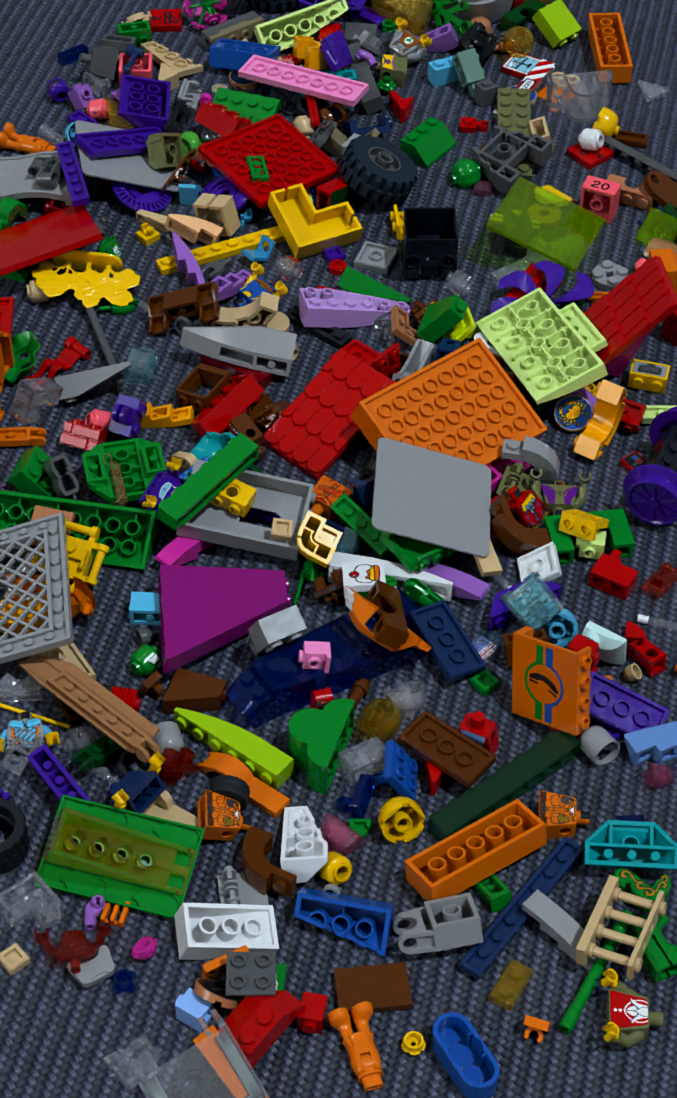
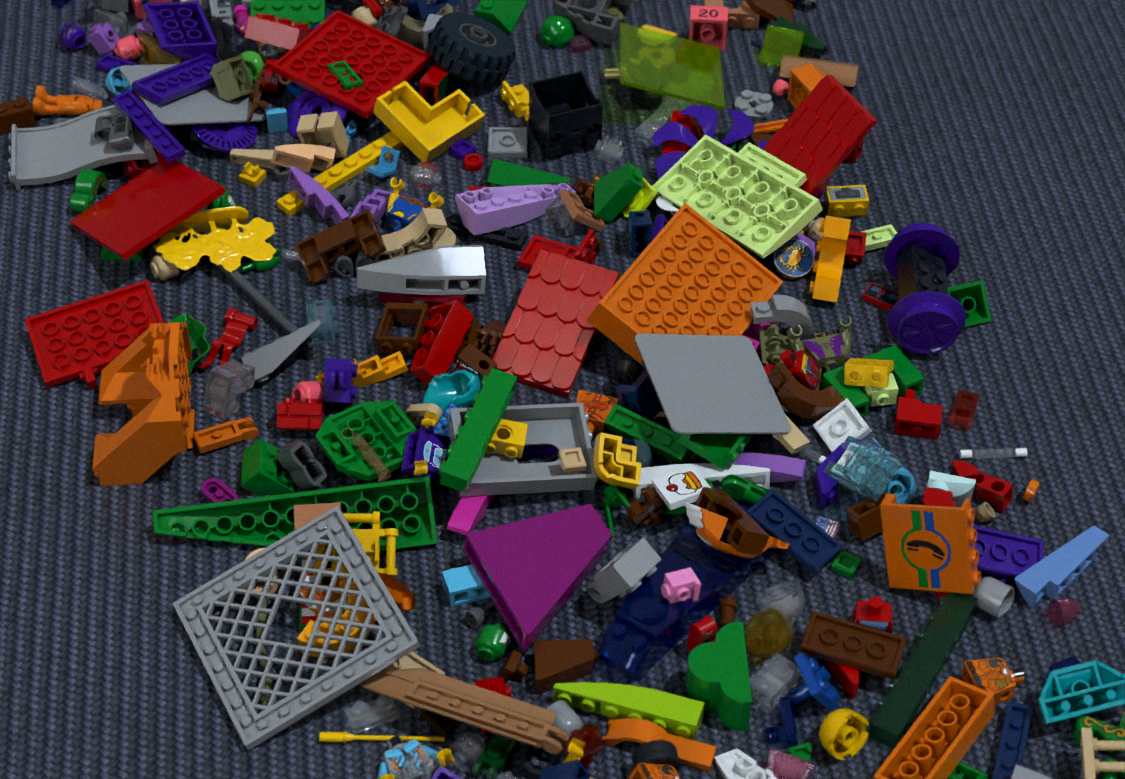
camera: 20 degrees left, 0 degrees up
light grey arch [391,339,436,382] -> none

